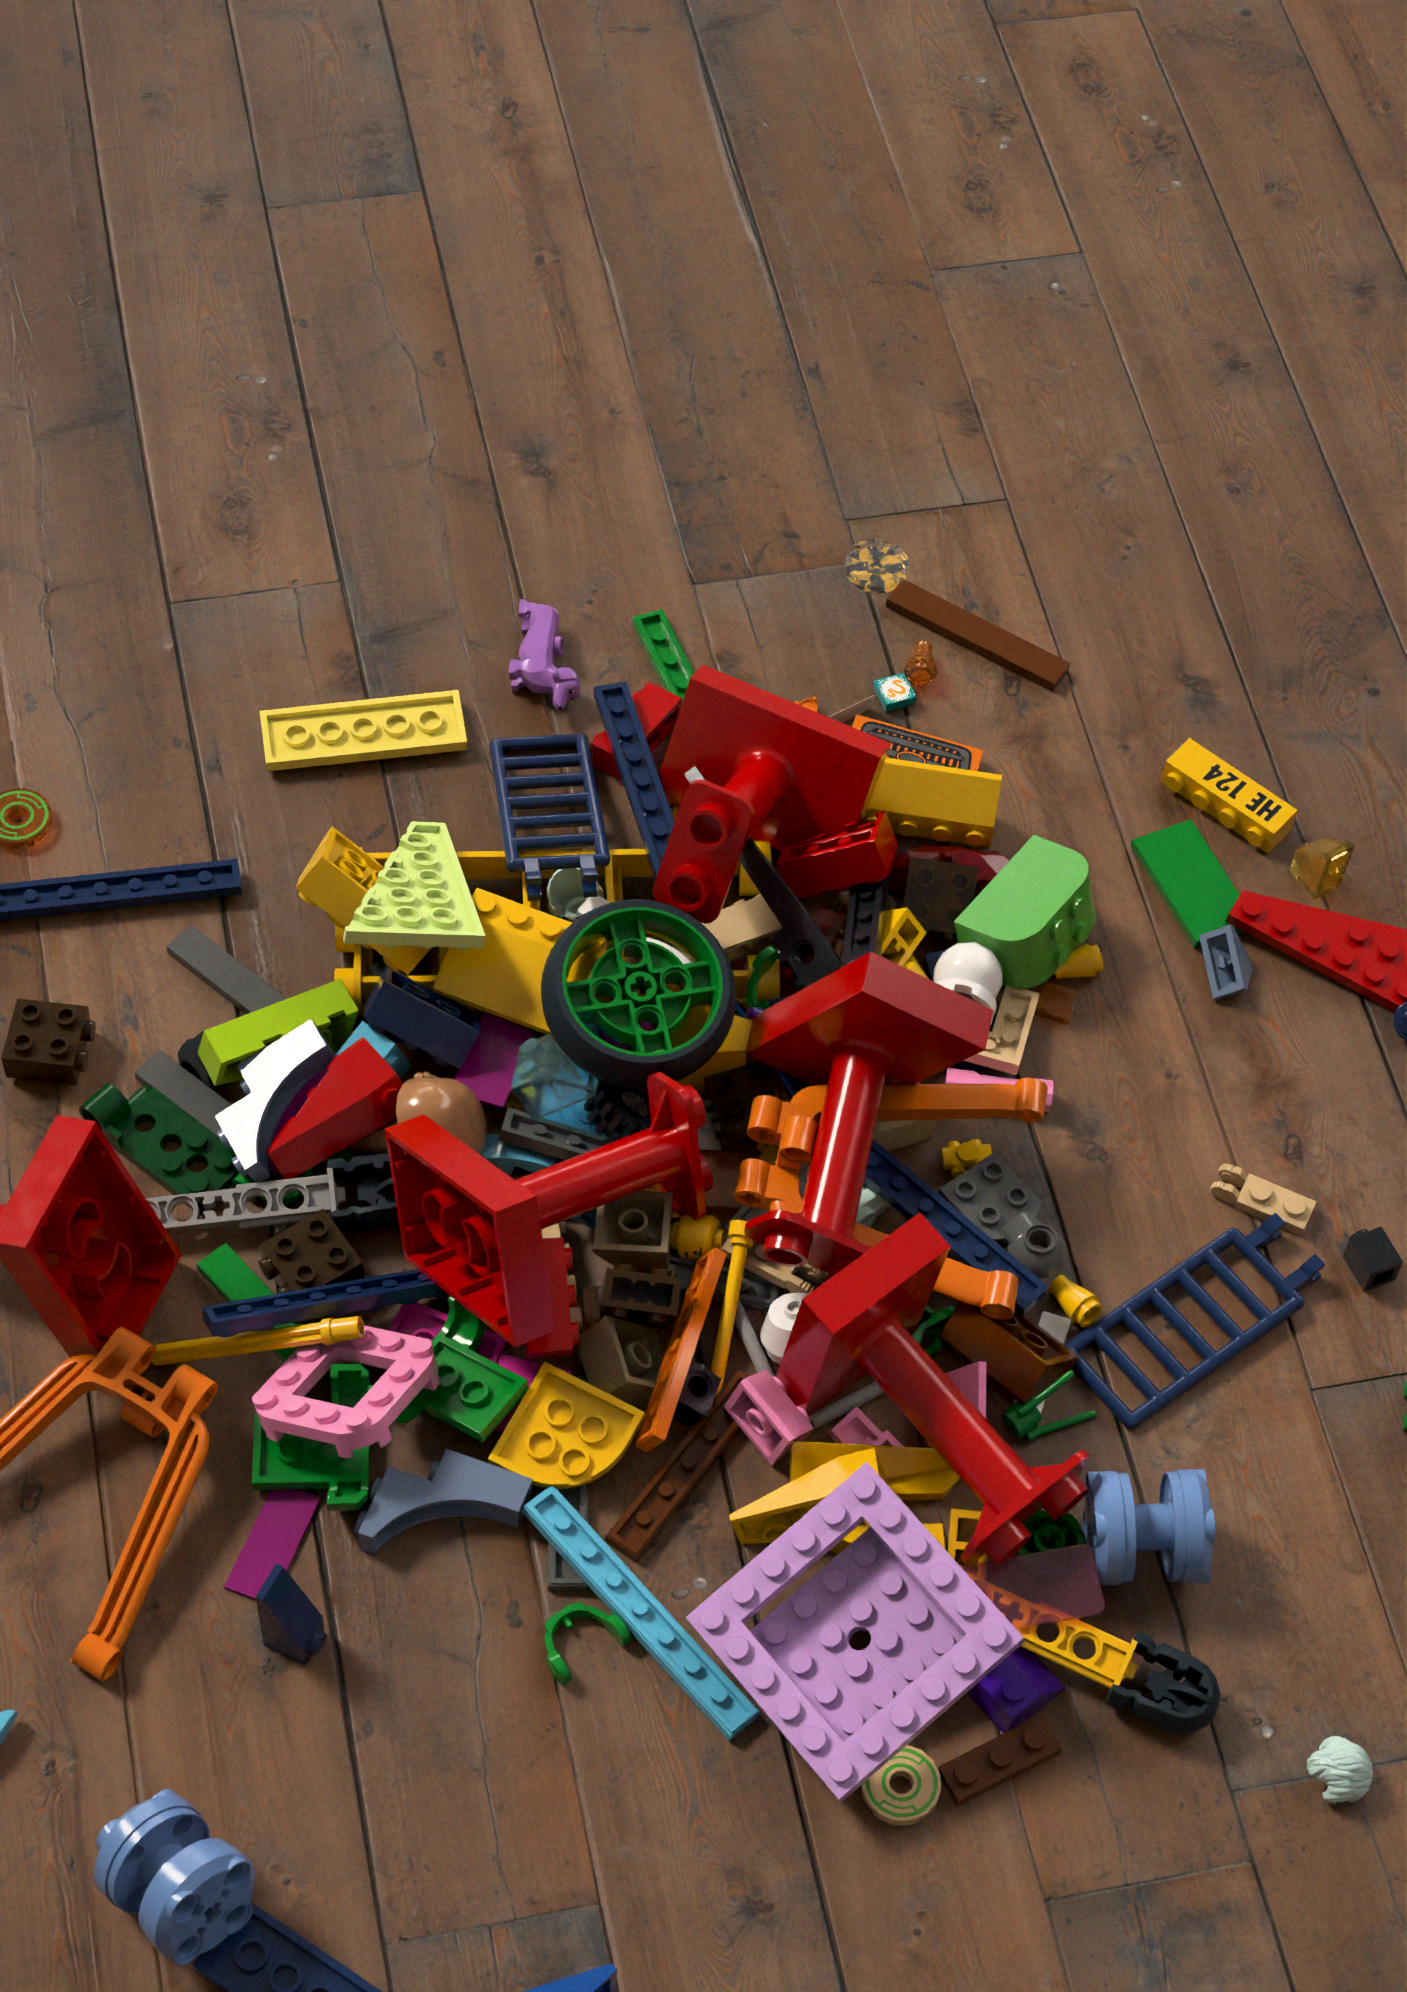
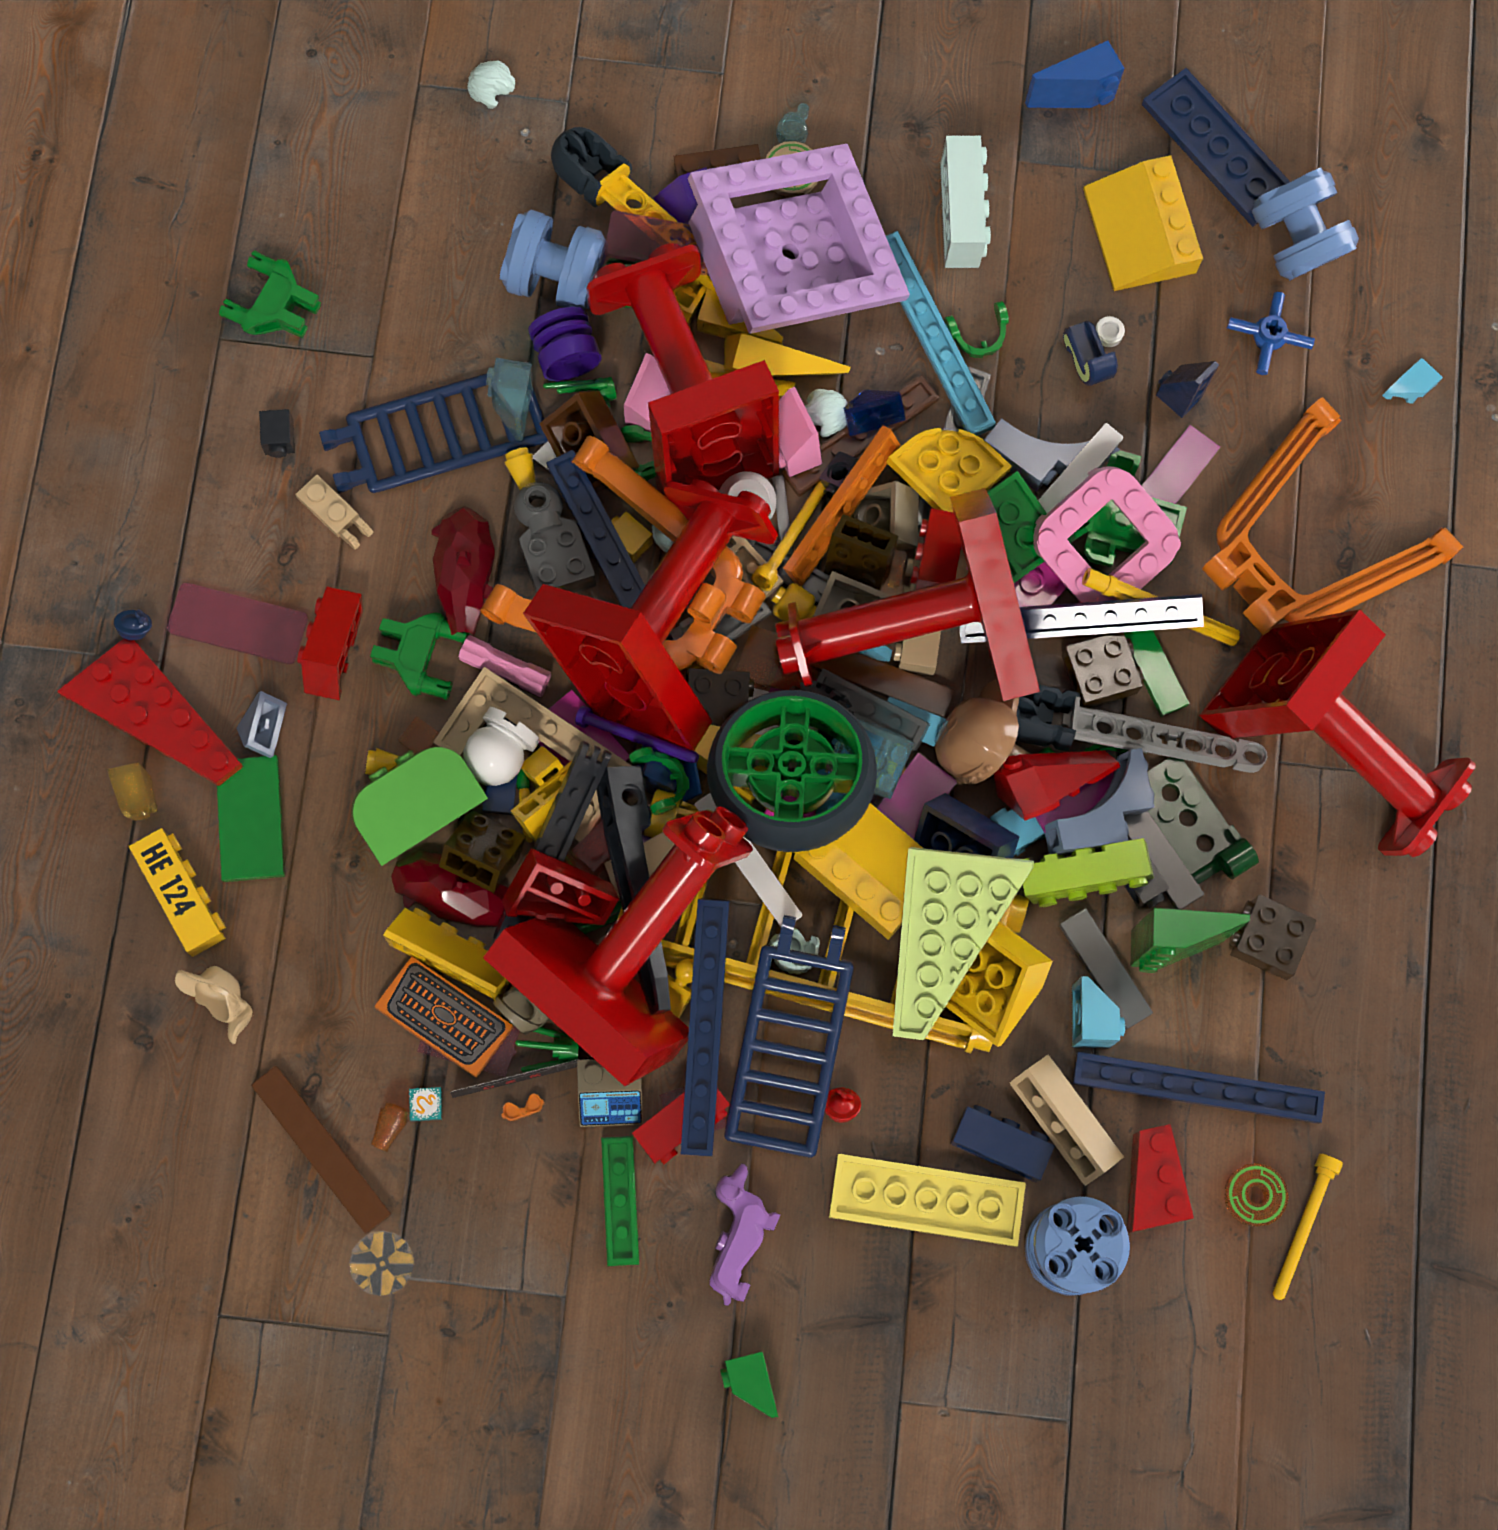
camera: 165 degrees left, 20 degrees up
none -> clear pink piece [167,583,308,664]
none -> tan hair [175,966,253,1044]
none -> red wedge [297,586,363,701]
none -> green connector [370,612,470,700]
none -> dark red piece [432,506,495,636]
none -> clear light blue slope [486,358,533,441]
none -> dark purple wheel [528,306,602,381]
none -> green slope [720,1352,778,1418]
none -> clear light blue piece [776,103,809,143]
none -> light aqua hair [805,389,850,437]
none -> red hat [825,1087,862,1123]
none -> clear blue slope [843,390,906,436]
none -> light aqua brick [940,136,991,268]
none -> dark blue brick [950,1105,1055,1183]
none -> tan brick [1009,1054,1124,1186]
none -> medium blue wheel [1025,1197,1130,1296]
none -> white sticker [1038,423,1123,513]
none -> dark blue animal [1063,321,1118,386]
none -> medium azure slope [1072,976,1125,1048]
none -> yellow slope [1083,155,1203,291]
none -> white tile [1096,316,1125,347]
none -> red wedge [1126,1124,1194,1233]
none -> green slope [1130,908,1250,973]
none -> blue bar [1227,292,1315,375]

